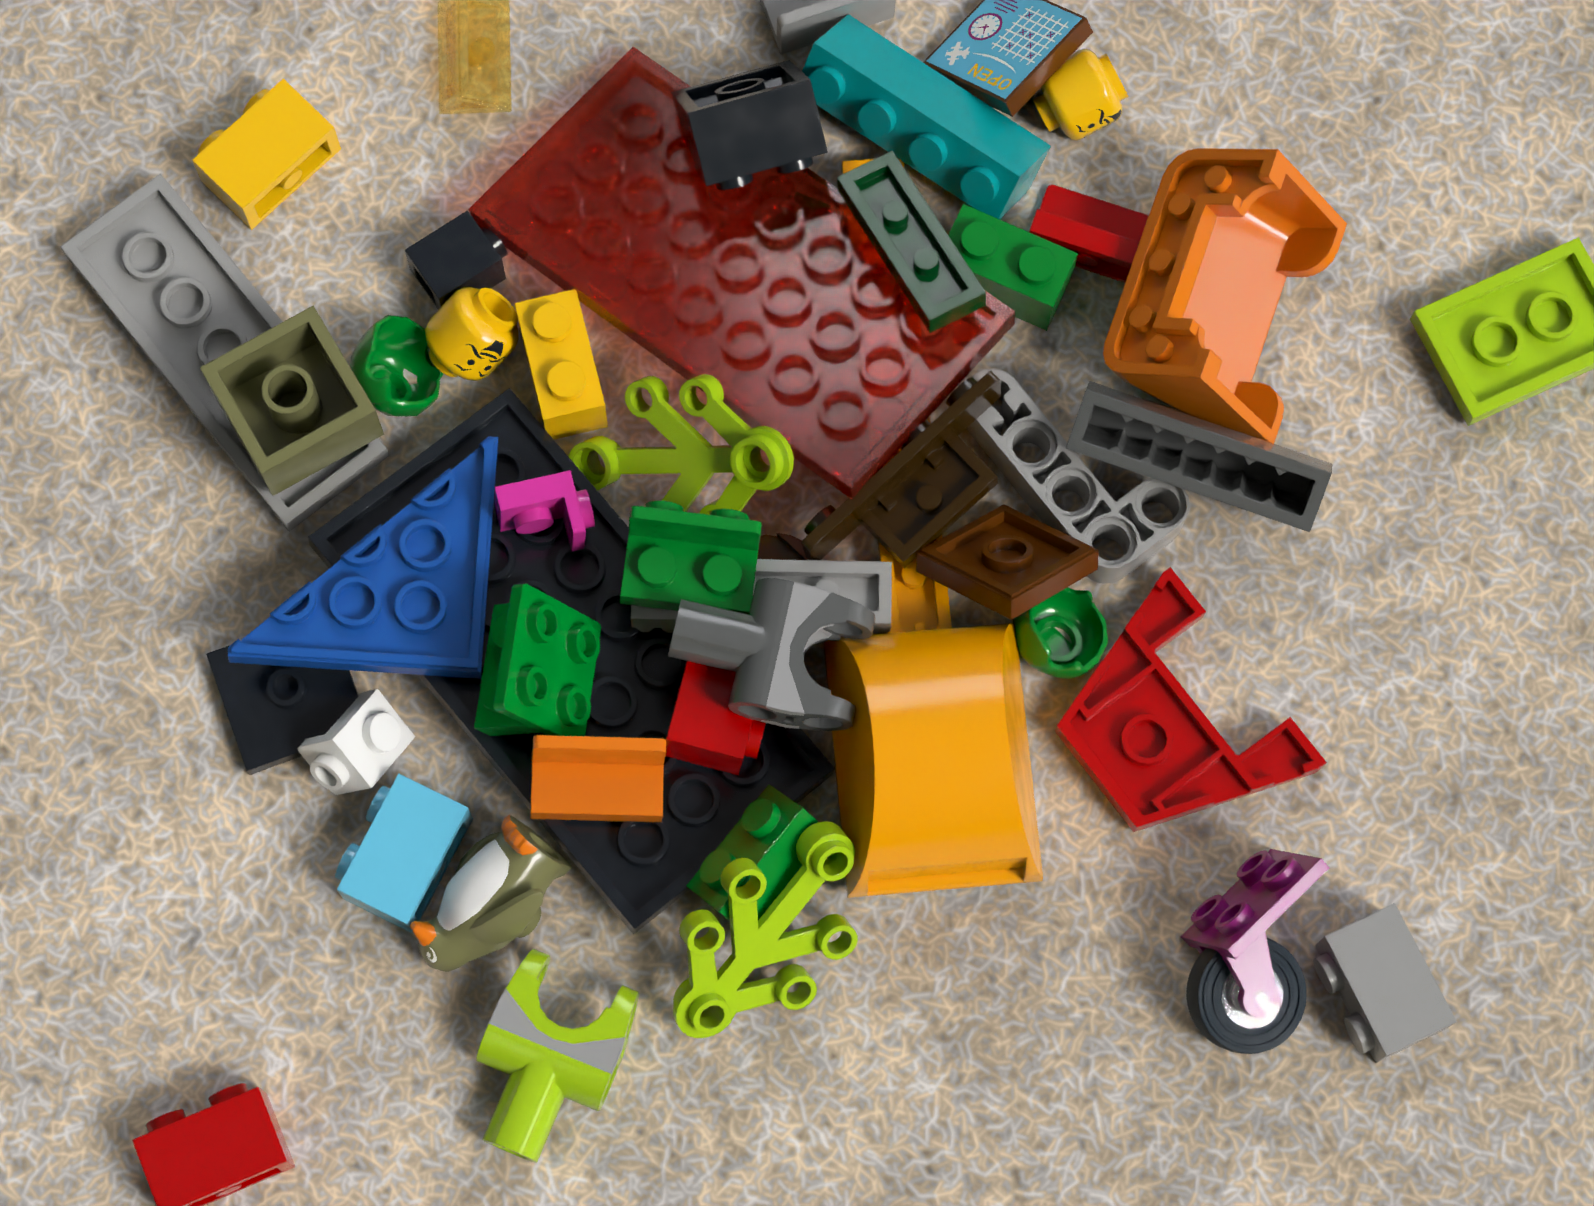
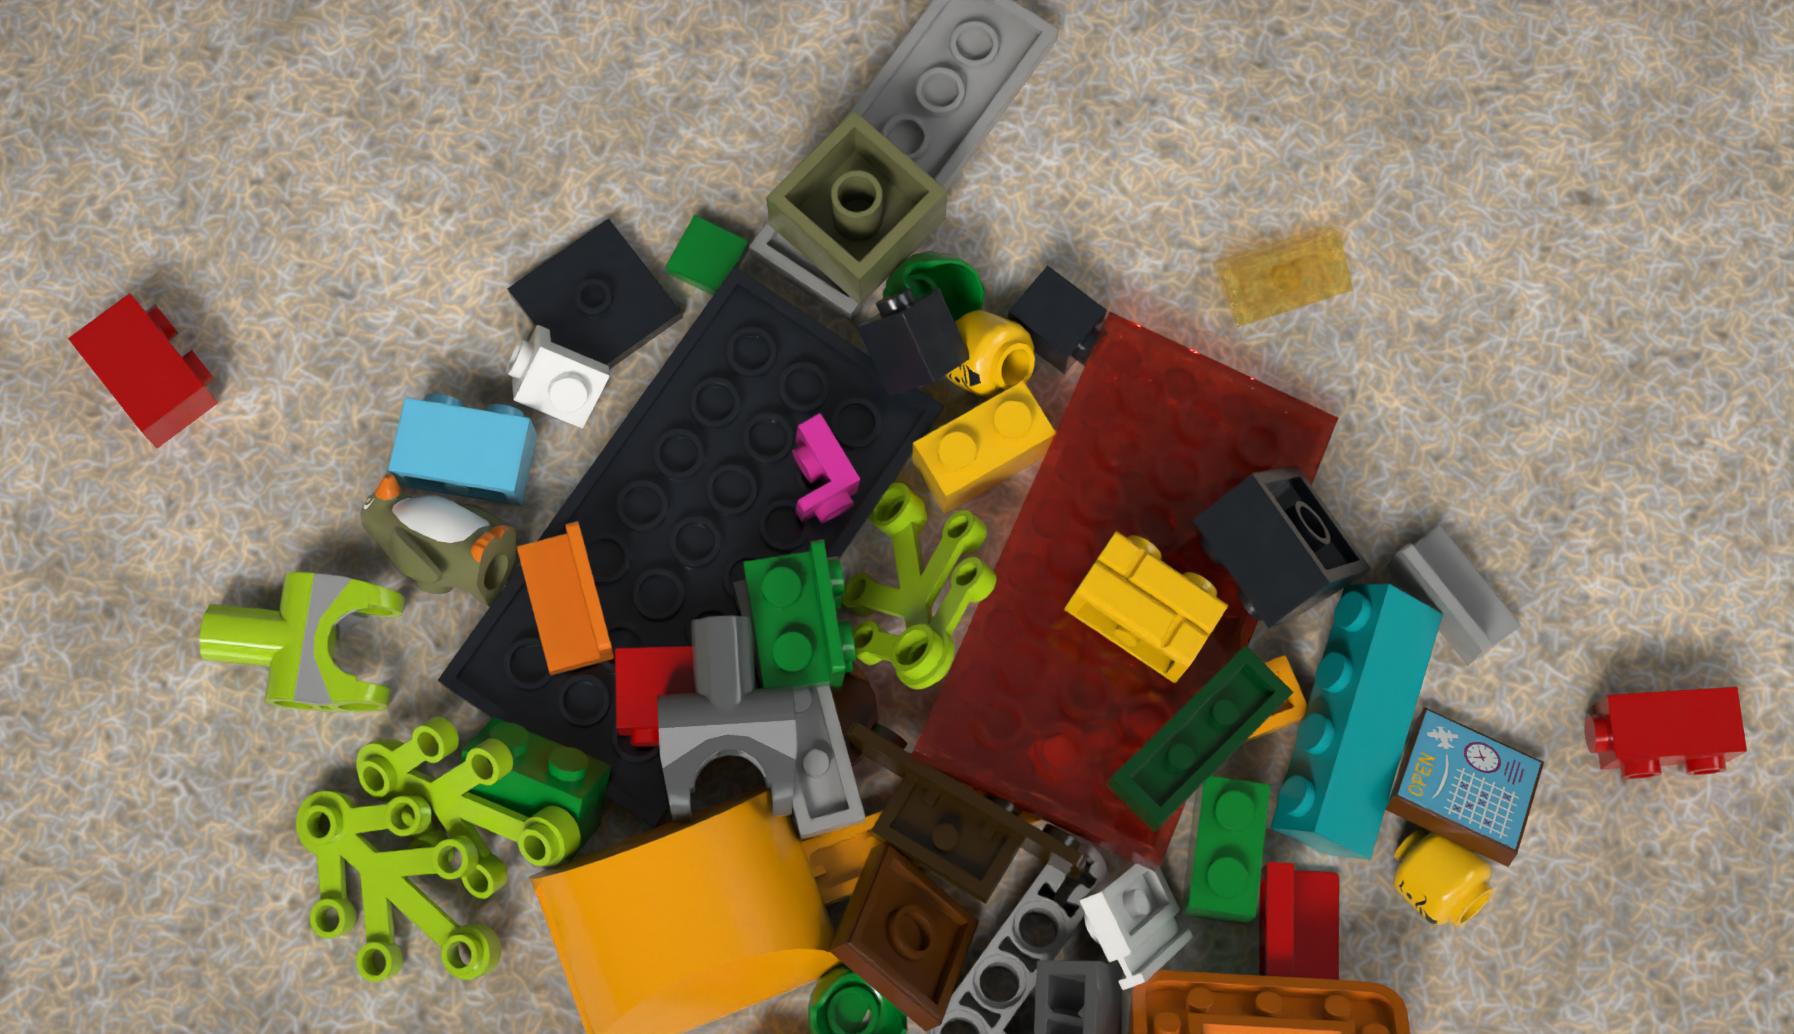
camera: 75 degrees right, 0 degrees up
yellow brick [192,79,341,230] -> none
blue tile [228,436,498,679] -> none
green bracket [474,583,601,736] -> none
none -> lime plant [296,790,501,982]
none -> green tile [665,215,749,296]
none -> black brick [857,288,969,396]
none -> yellow brick [1064,531,1228,683]
none -> white plate [1079,851,1193,990]

